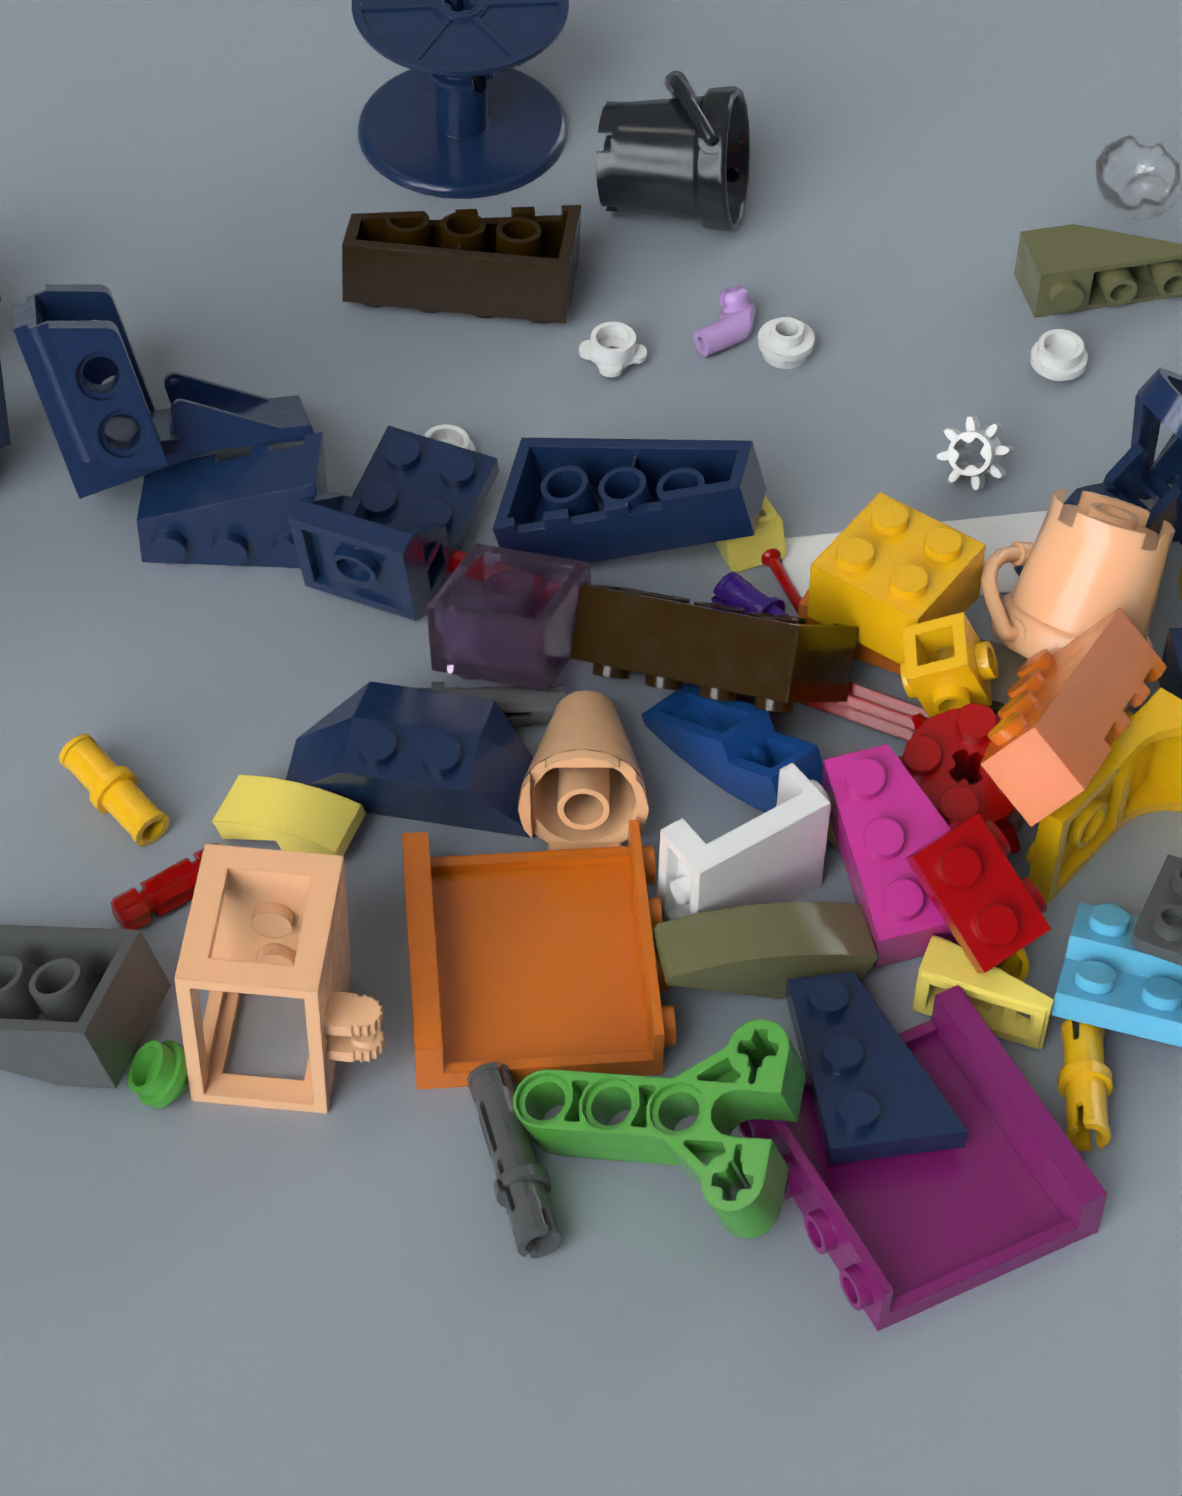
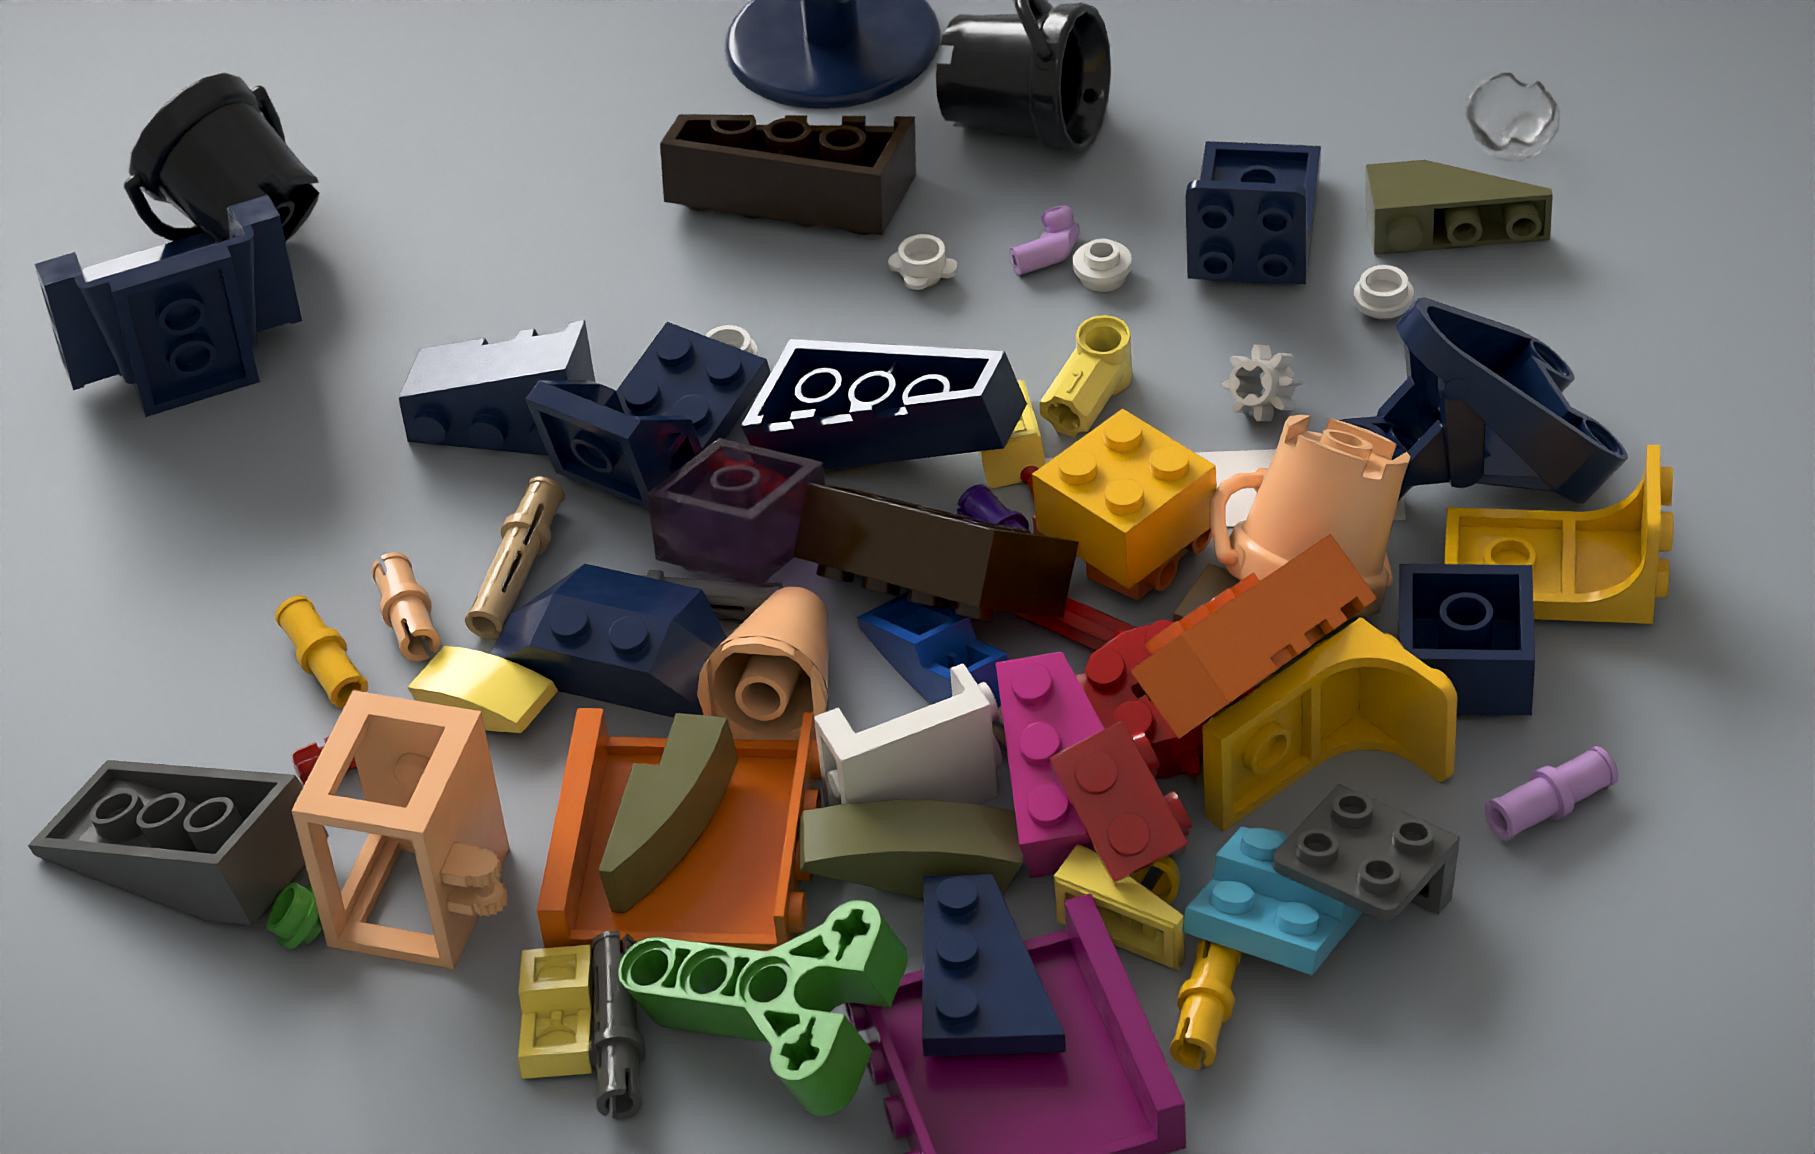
camera: 15 degrees right, 5 degrees down
dark blue piece [12,284,314,499] -> none
yellow brick [900,612,999,718] -> none
none -> light nougat pin [371,552,441,662]
none -> tan pin [464,476,565,639]
none -> light yellow slope [518,945,593,1079]
none -> olive slope [598,713,738,913]
none -> light yellow piece [1040,315,1133,438]
none -> dark blue bracket [1185,141,1321,284]

